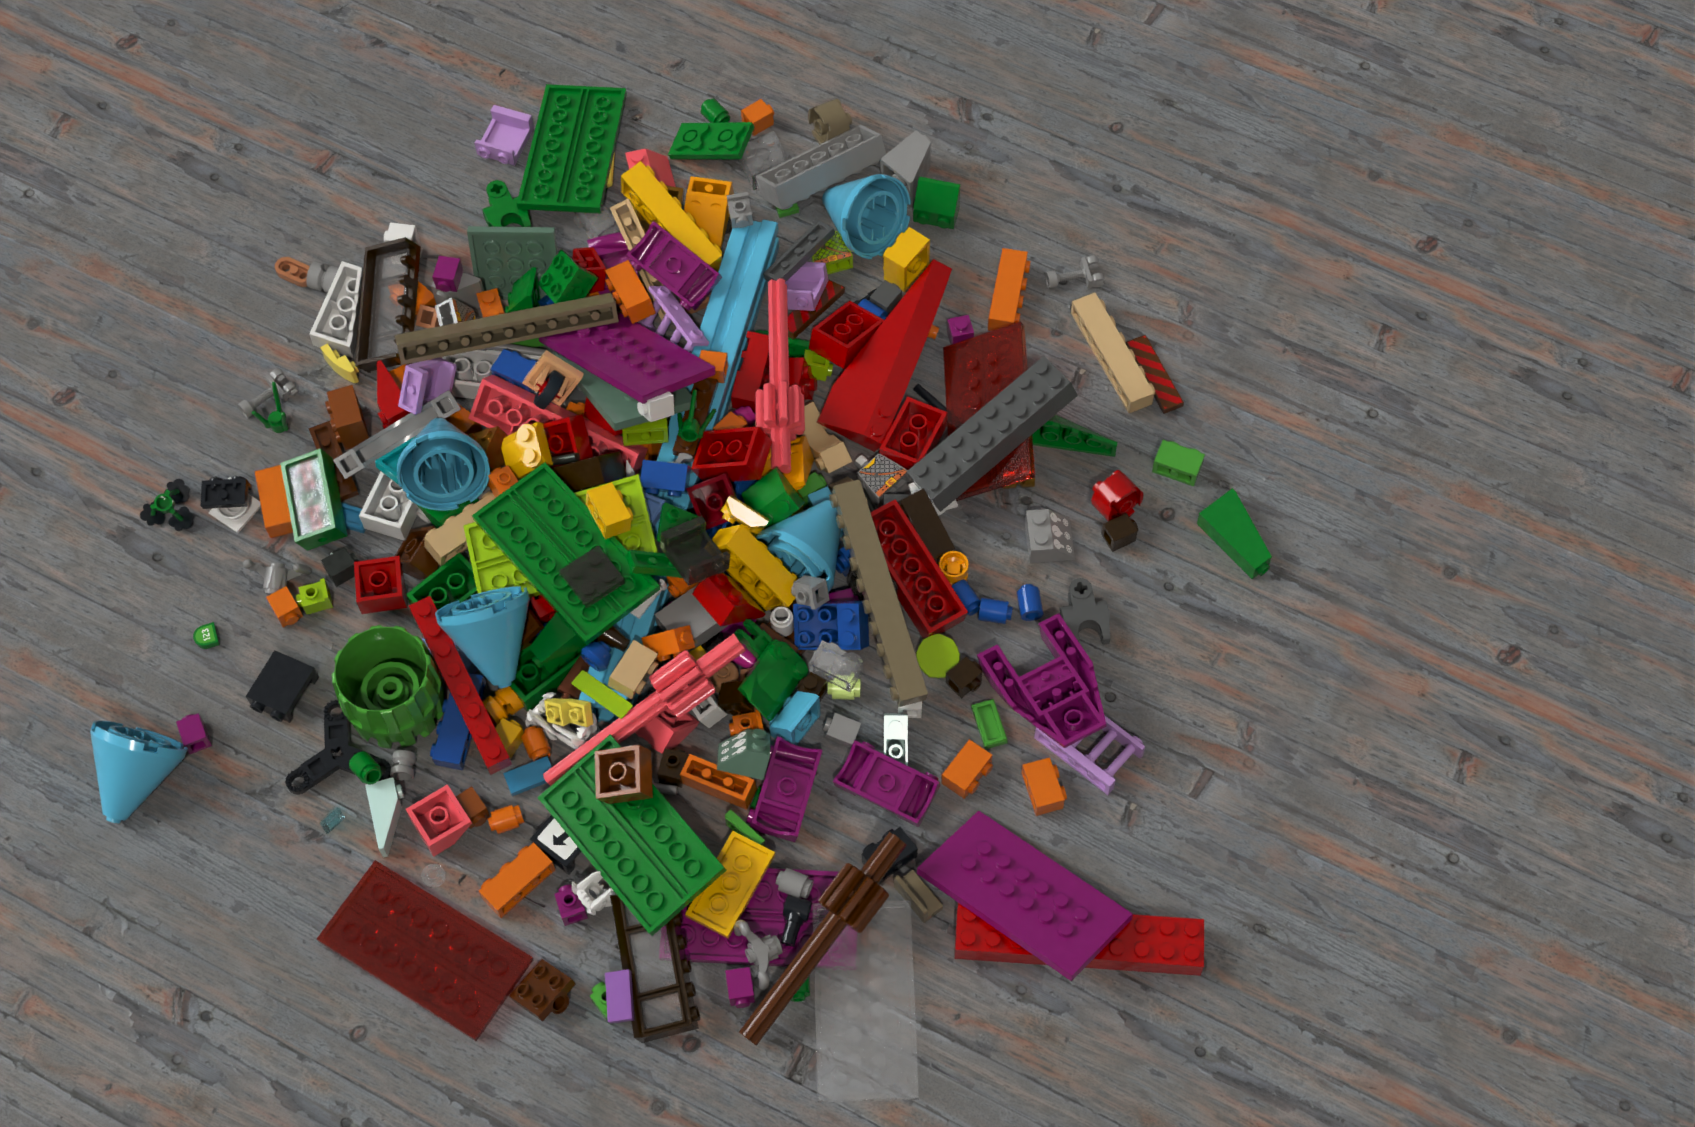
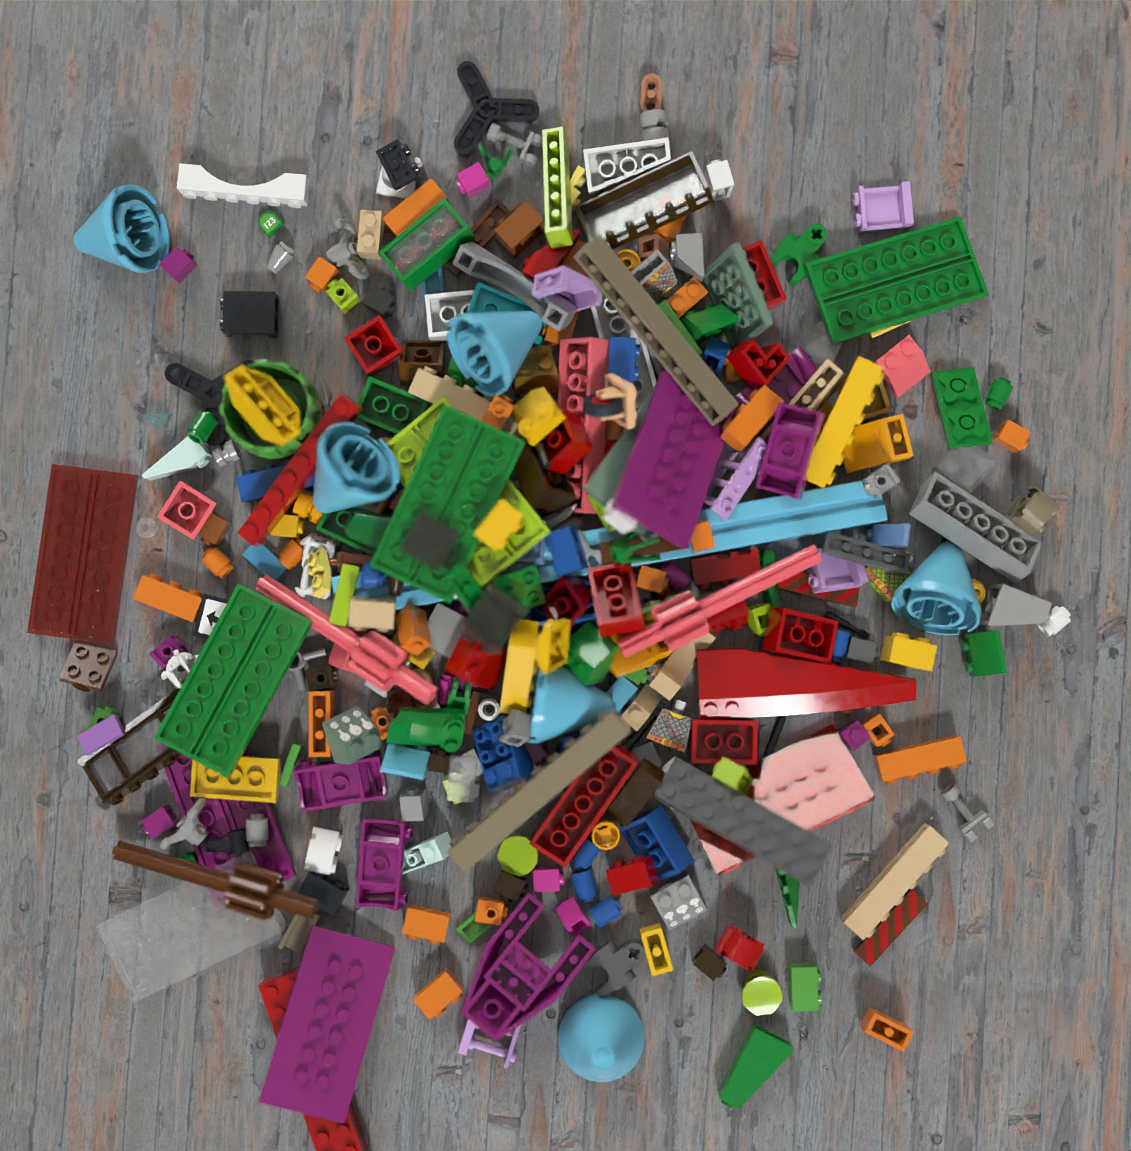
camera: 65 degrees right, 25 degrees up
black plant [140,479,194,531] -> none
magenta brick [432,256,463,292] -> none
green bracket [538,250,598,303] -> none
dark orange brick [595,745,653,804] -> none
none -> white arch [177,163,310,208]
none -> yellow wedge [224,365,300,446]
none -> light grey cone [266,241,295,274]
none -> white brick [304,827,343,875]
none -> tan brick [357,210,385,260]
none -> black piece [454,61,540,156]
none -> dark pink brick [456,162,490,199]
none -> orange brick [475,896,508,926]
none -> dark pink brick [533,866,564,892]
none -> lime brick [542,126,573,248]
none -> dark pink brick [555,897,592,937]
none -> medium azure cone [558,993,644,1082]
none -> red brick [606,855,659,896]
none -> blue slope [619,805,694,881]
none -> yellow brick [639,923,673,976]
none -> lime brick [712,757,754,796]
none -> lime hat [741,969,783,1016]
none -> orange brick [860,712,895,747]
none -> orange brick [860,1006,914,1052]
none -> medium blue slope [865,524,910,549]
none -> white brick [1037,606,1071,637]

